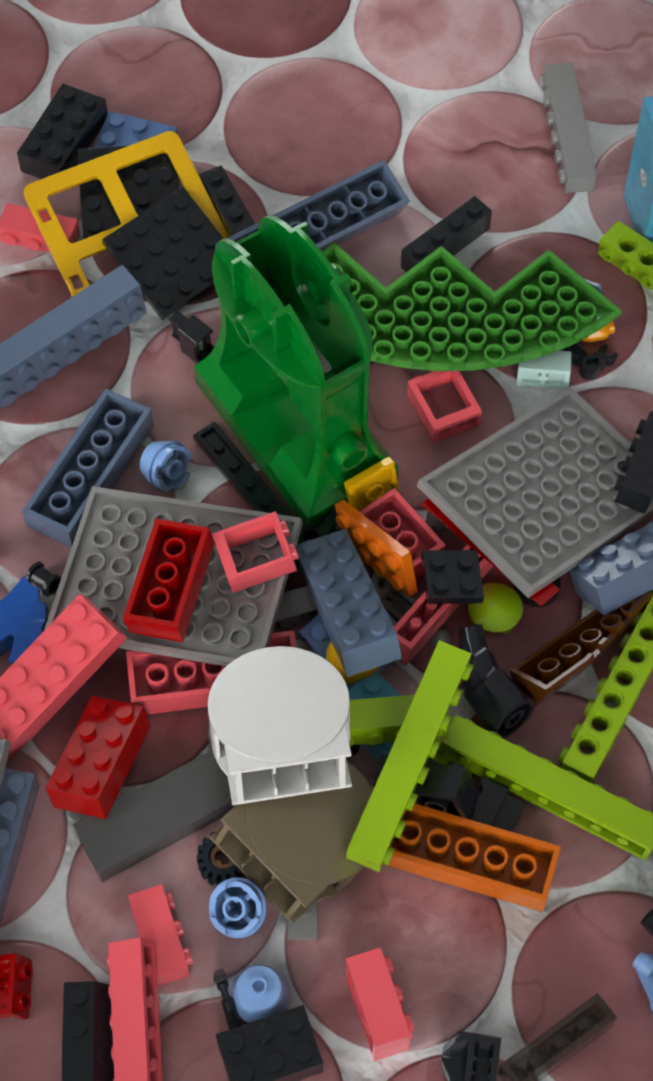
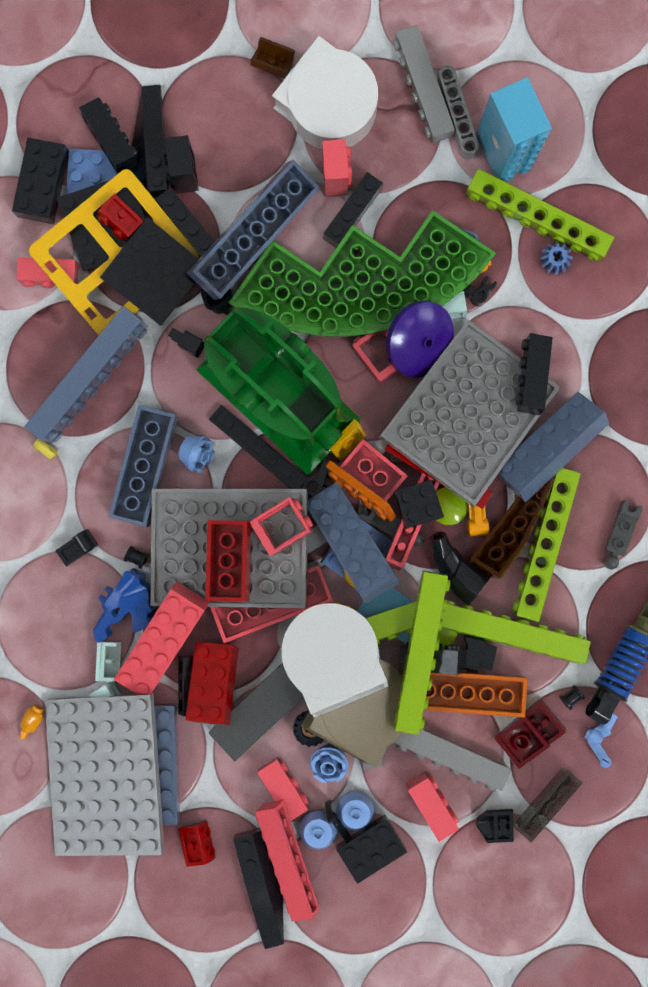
camera: 10 degrees left, 25 degrees up
none -> black brick [79,97,138,174]
none -> red bracket [96,193,143,241]
none -> black wedge [130,85,169,198]
none -> black brick [162,135,199,194]
none -> black plate [178,656,193,716]
none -> reddish brown bracket [250,37,295,79]
none -> white brick [272,36,378,149]
none -> light blue cone [299,811,338,850]
none -> coral brick [322,139,352,197]
none -> dark purple dish [386,300,454,377]
none -> light grey brick [394,729,511,792]
none -> light grey beam [437,65,478,160]
none -> light orange piece [468,504,489,537]
none -> dark red slope [495,699,566,769]
none -> black bush [559,685,585,710]

